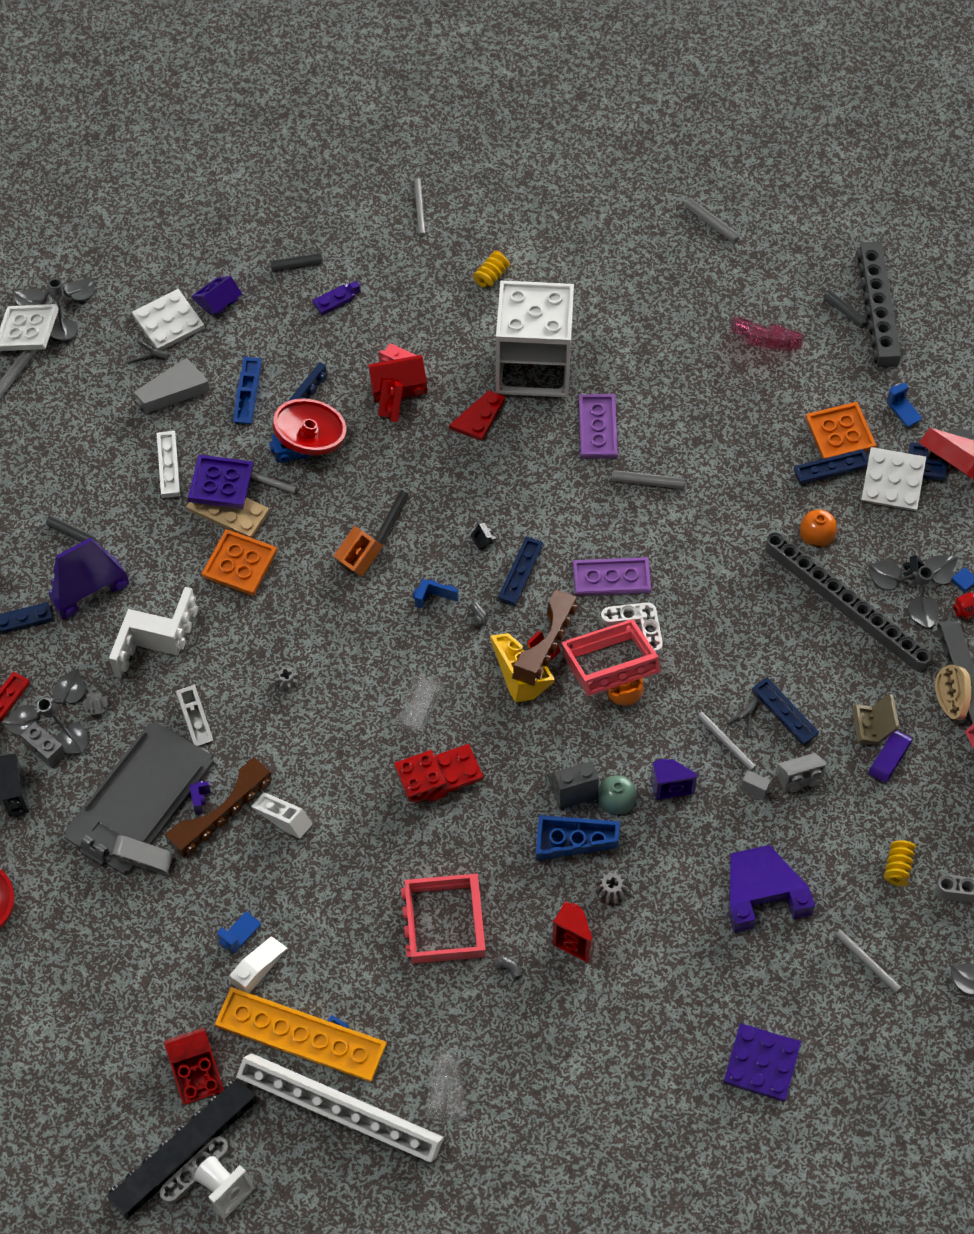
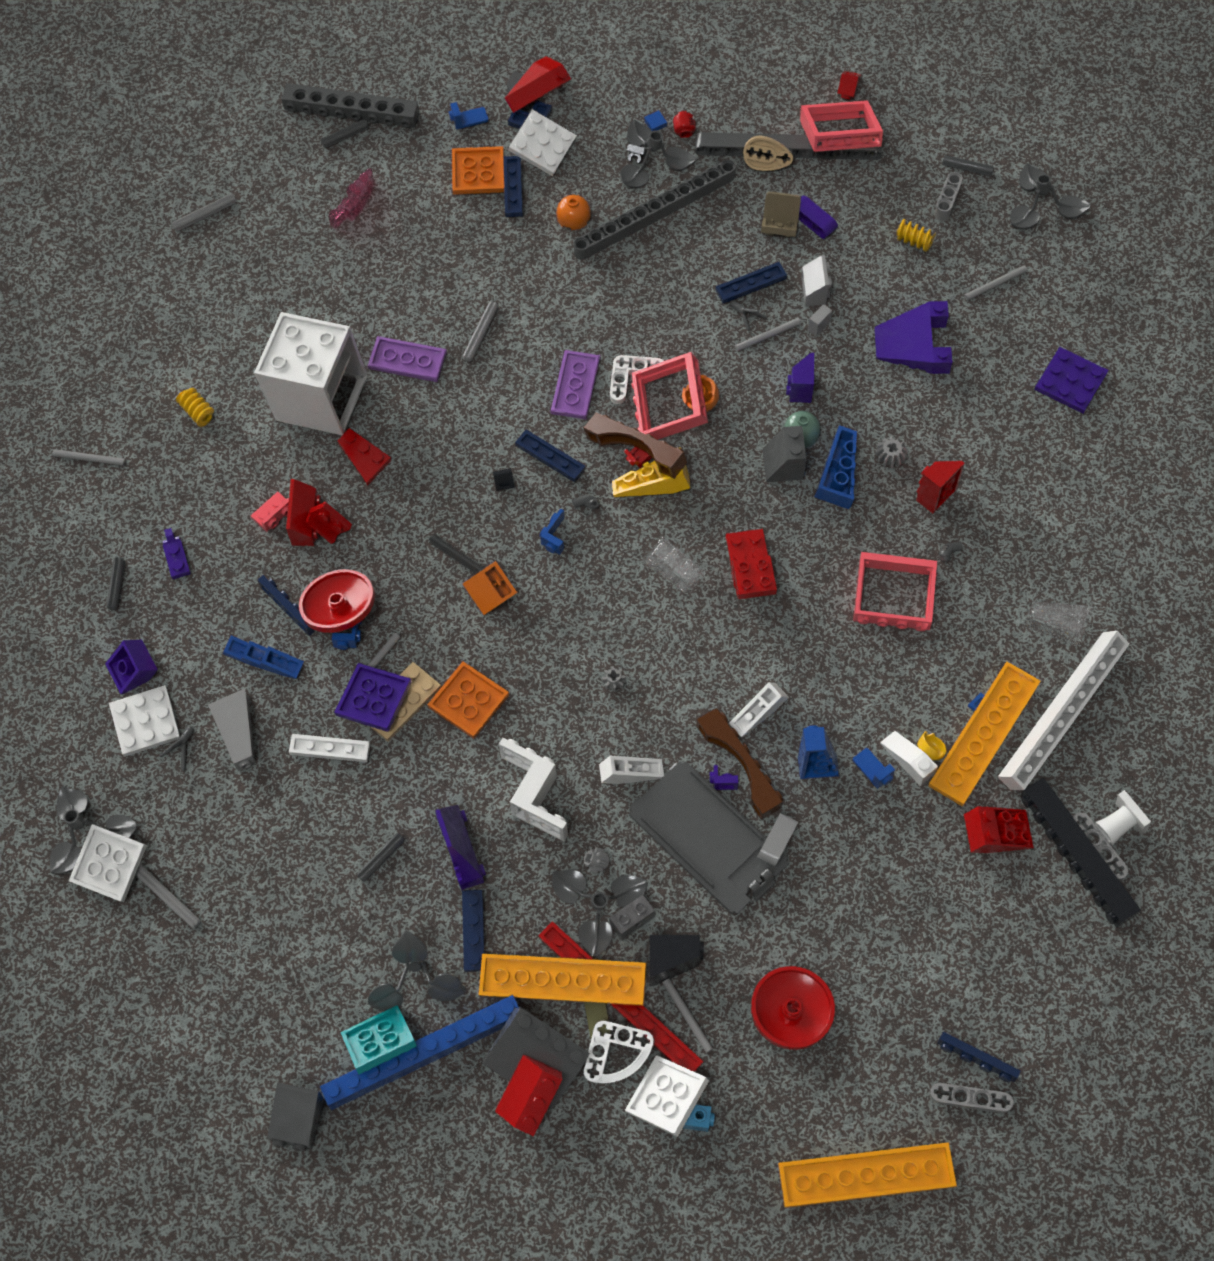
camera: 75 degrees left, 5 degrees up
none -> blue wedge [798,725,839,779]
none -> yellow hair [917,731,946,761]

